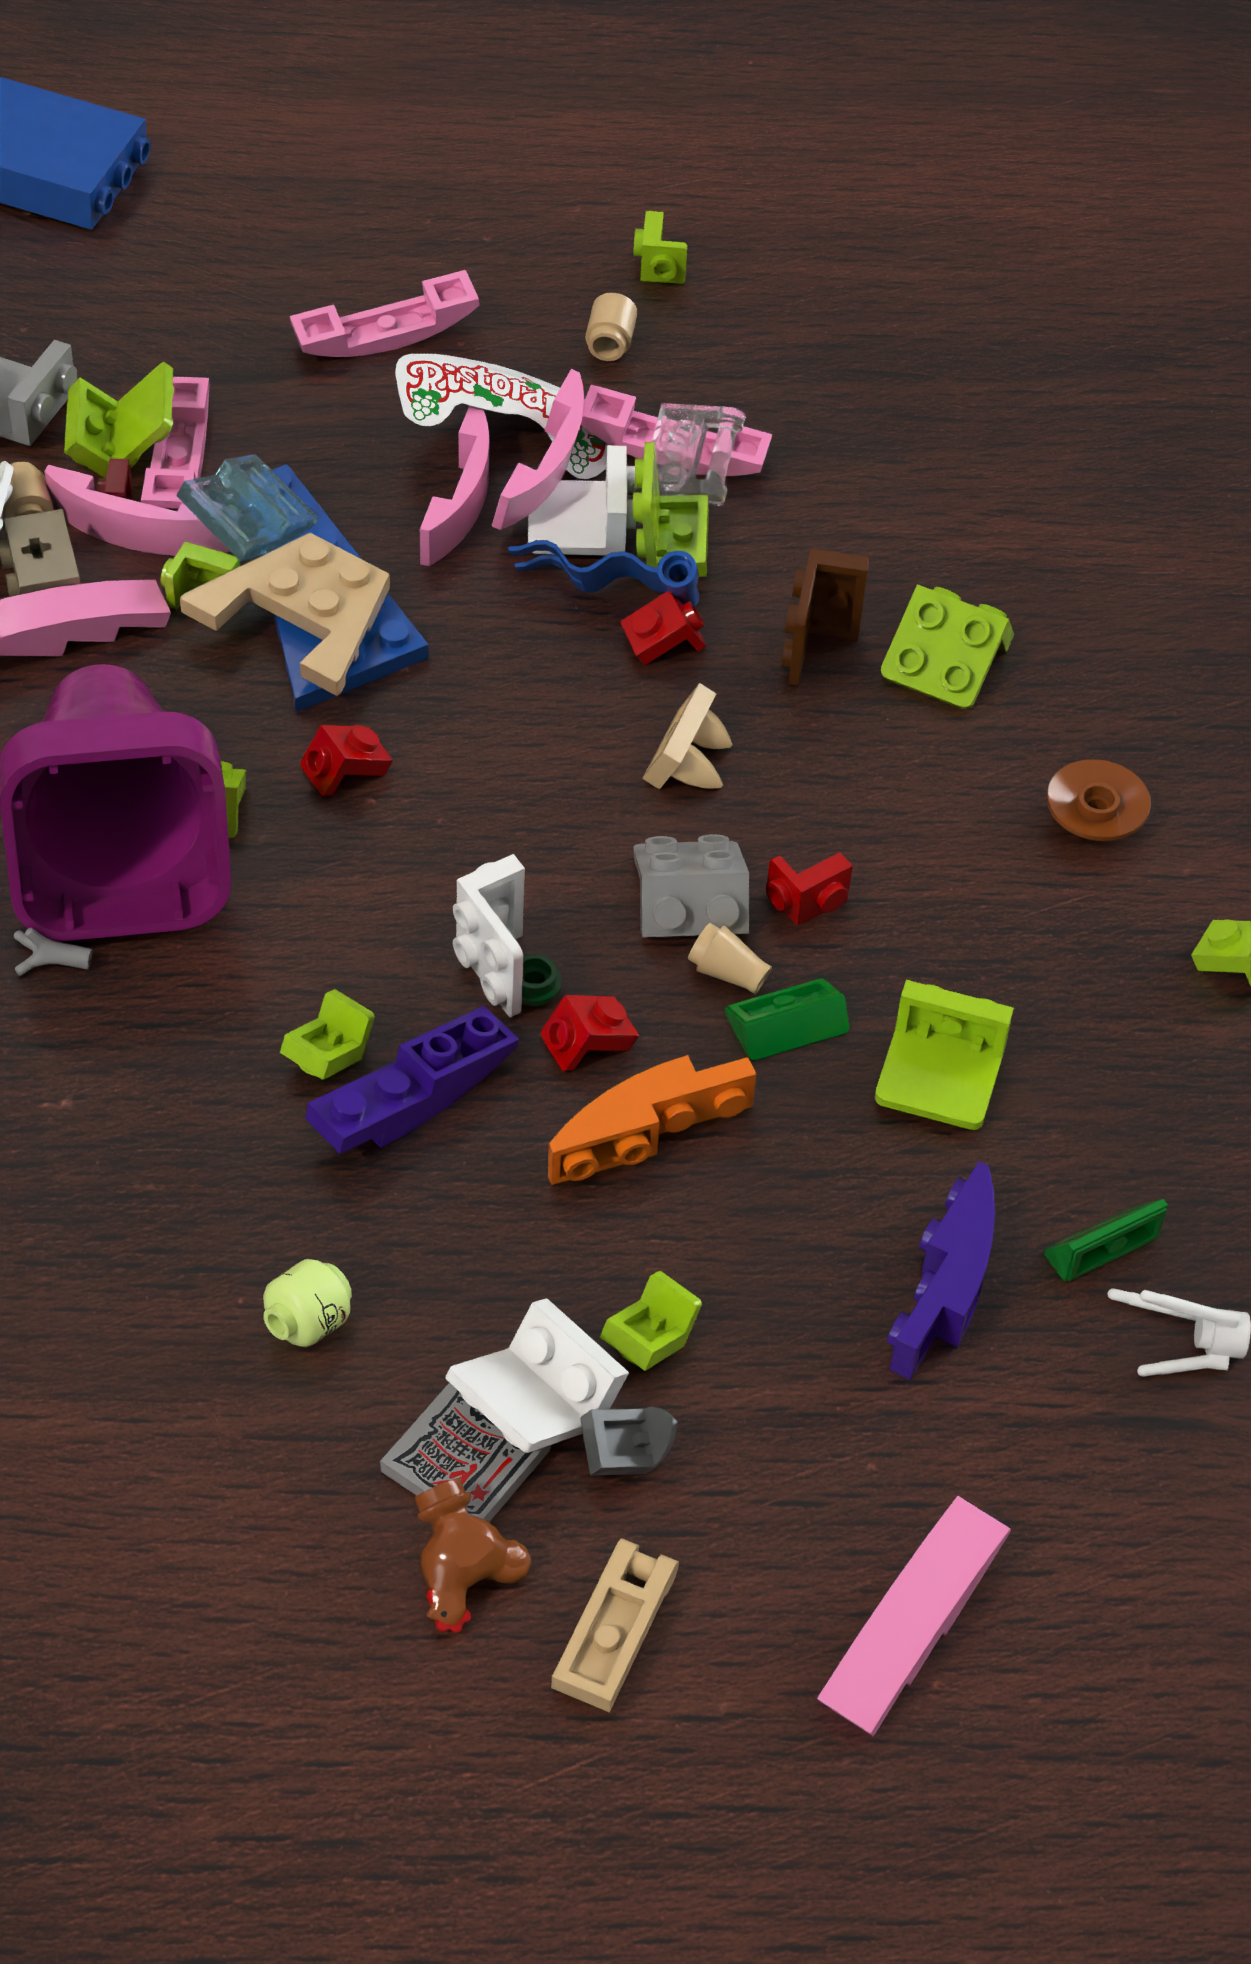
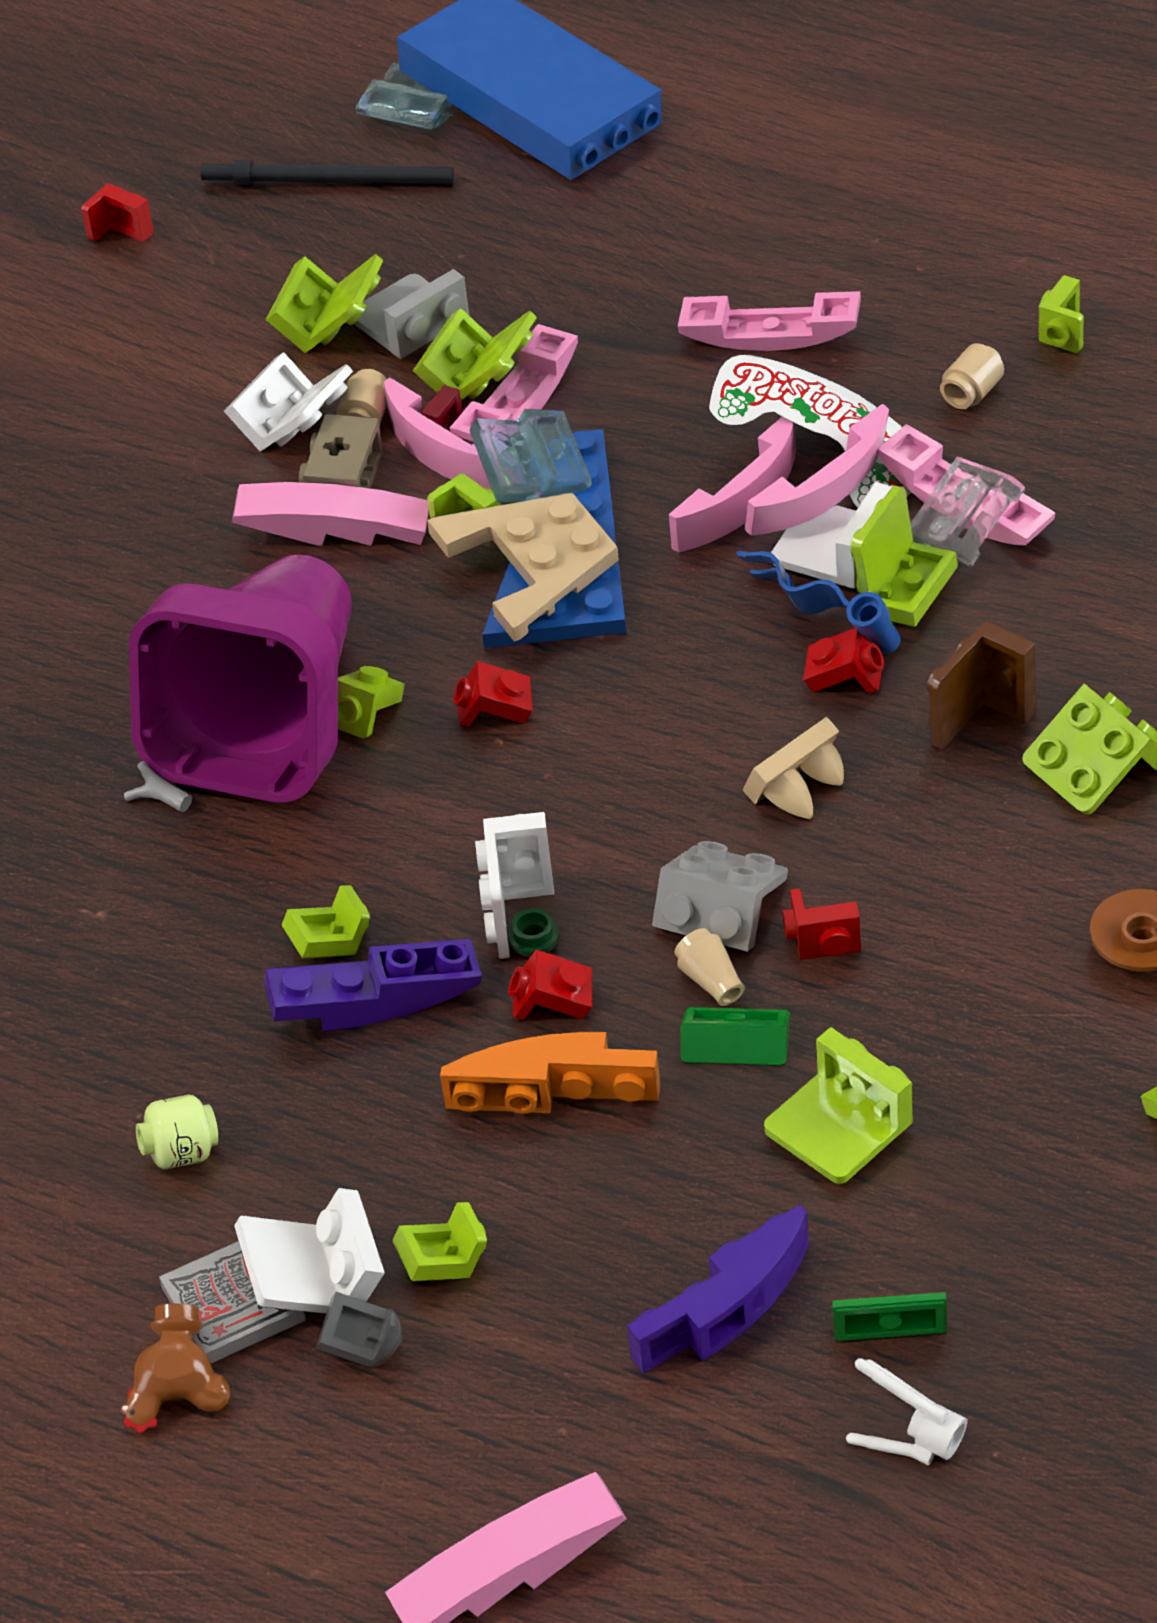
camera: 35 degrees right, 5 degrees down
tan plate [551,1538,679,1712] -> none

